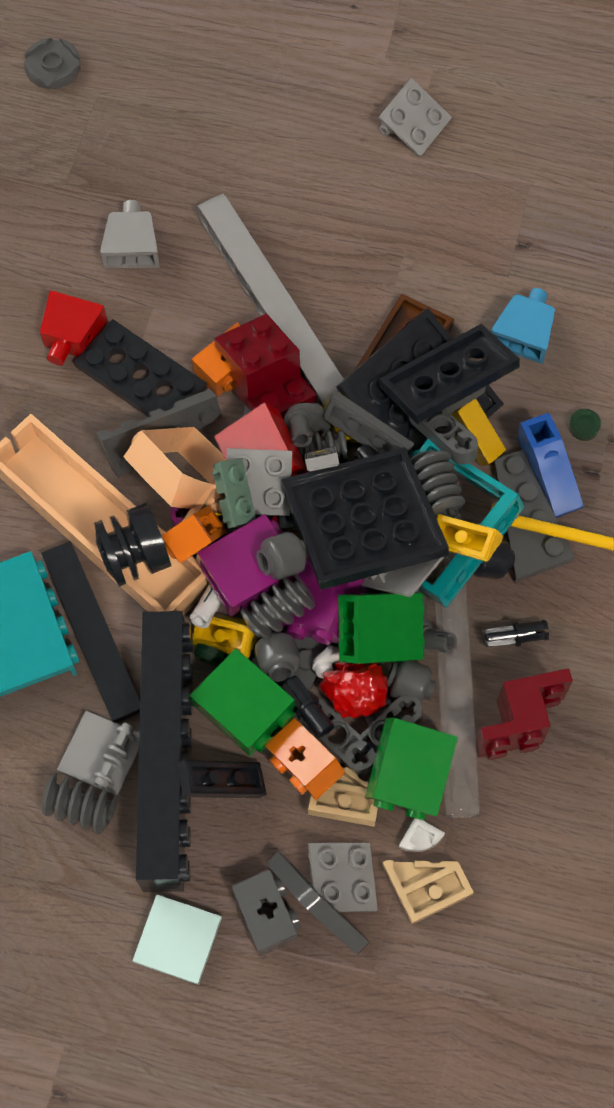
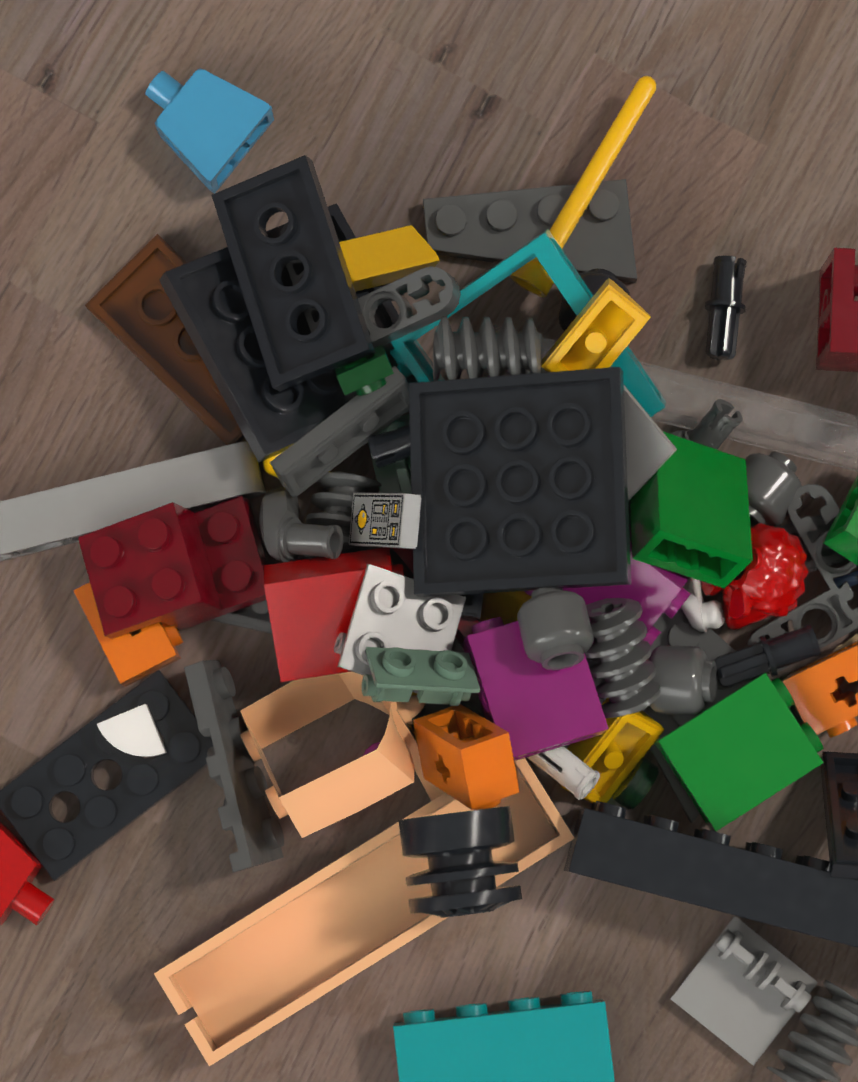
camera: 75 degrees left, 15 degrees up
black tile [41,541,140,723] -> none
blue slope [516,413,584,518] -> none
clear green tile [569,409,601,441] -> none
none -> white tile [97,704,167,757]
none -> dark green plate [335,345,394,396]

